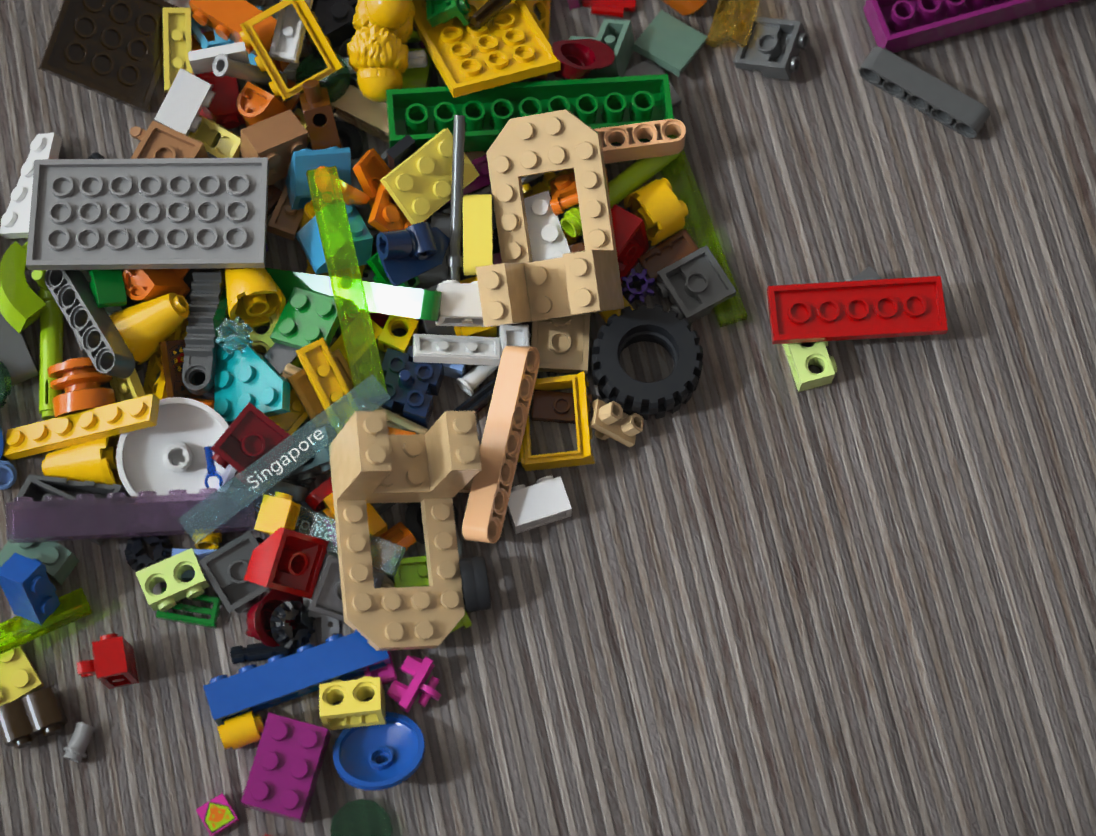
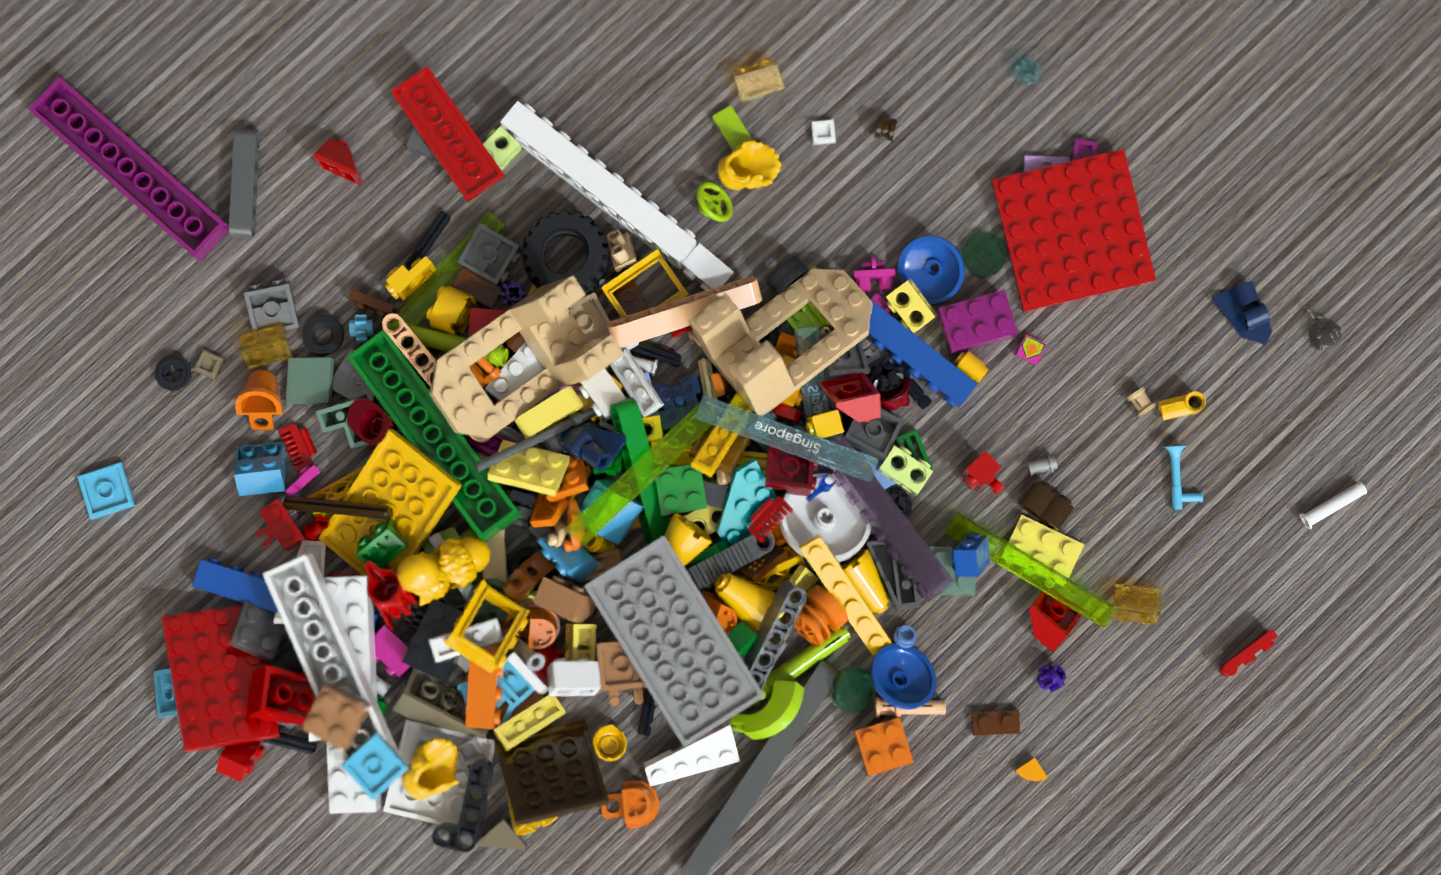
camera: 120 degrees left, 10 degrees up
clear light blue gear [215,316,253,355] -> none
none -> black tyre [302,315,344,356]
none -> red slope [313,139,363,186]
none -> reddish brown plate [349,289,397,319]
none -> medium azure gear [349,314,374,342]
none -> yellow plate [384,256,437,302]
none -> black axle [405,211,451,270]
none -> white brick [501,101,696,271]
none -> tan arm [547,517,568,548]
none -> yellow hair [592,725,627,762]
none -> orange container [601,780,659,828]
none -> lime piece [696,182,733,222]
none -> lime tile [712,105,753,151]
none -> yellow hair [717,140,781,190]
none -> clear yellow bracket [732,58,785,103]
none -> red piece [748,496,793,542]
none -> white tile [811,119,836,145]
none -> dark brown wheel [875,115,897,141]

